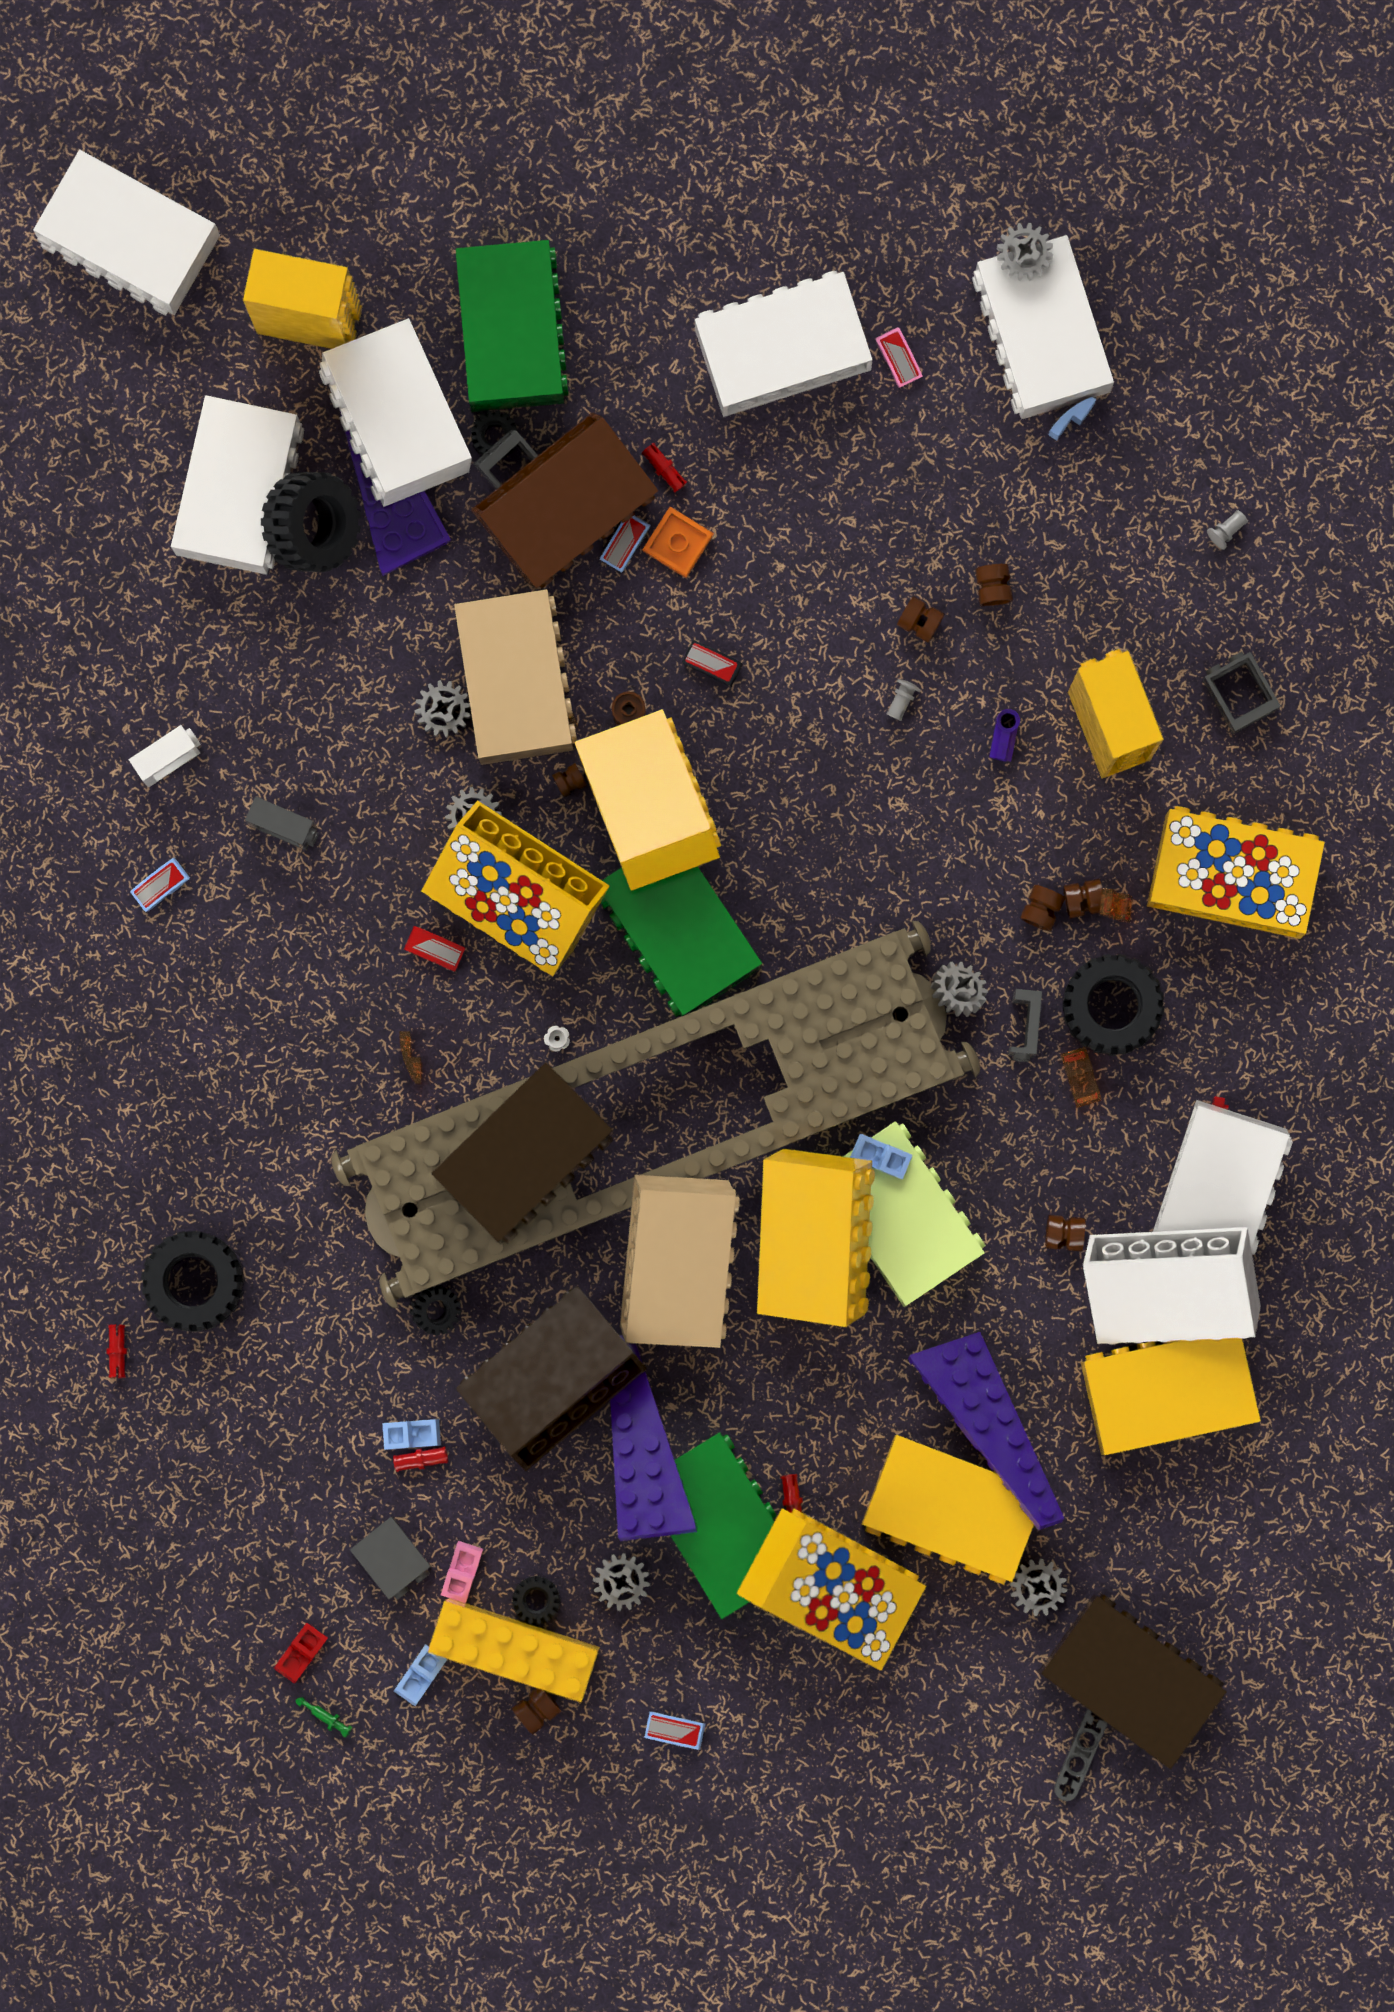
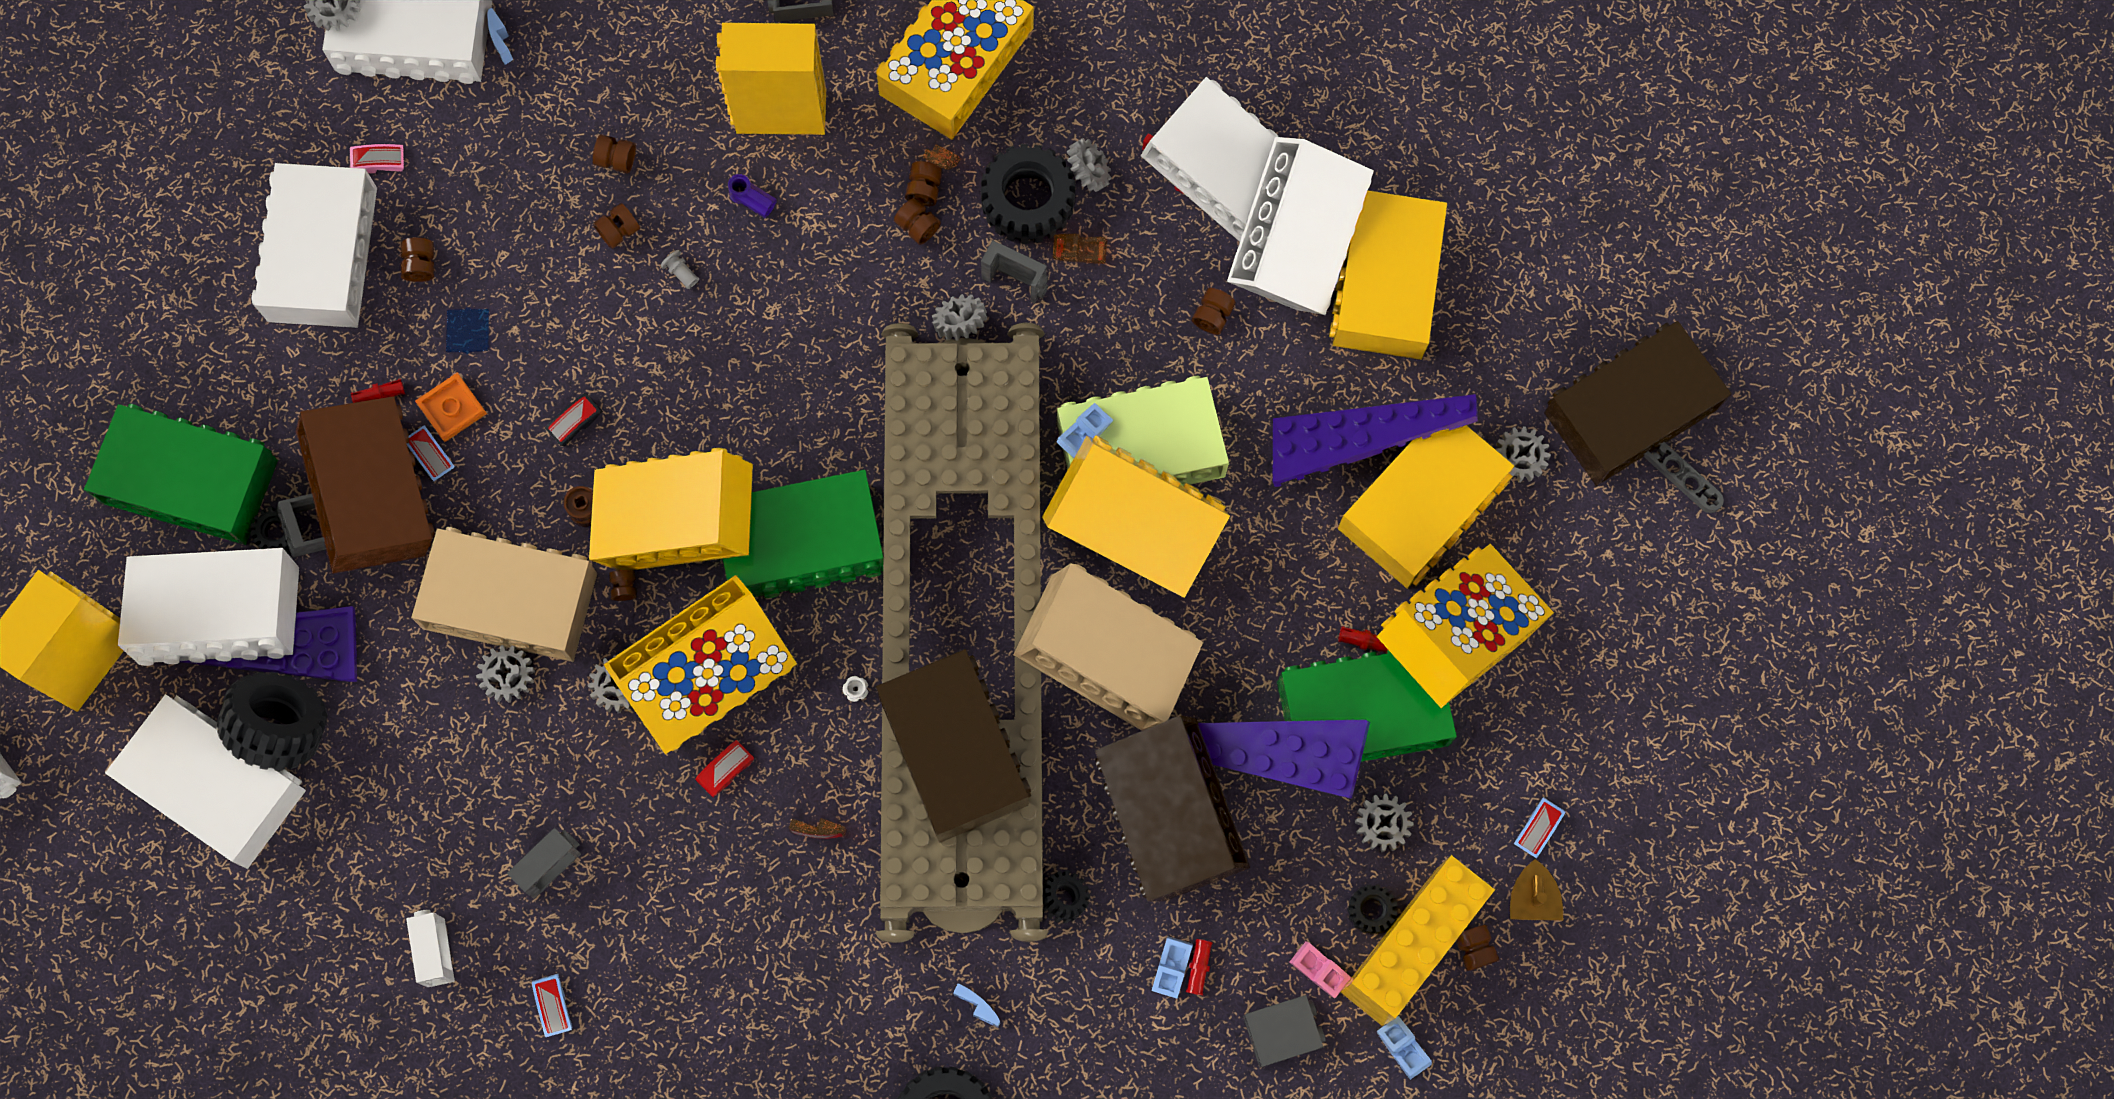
camera: 75 degrees left, 10 degrees down
none -> reddish brown wheel [401,238,434,282]
none -> clear blue piece [446,307,489,354]
none -> light blue slope [953,984,1000,1028]
none -> light grey gear [1067,138,1112,192]
none -> pearl gold shield [1510,859,1563,921]

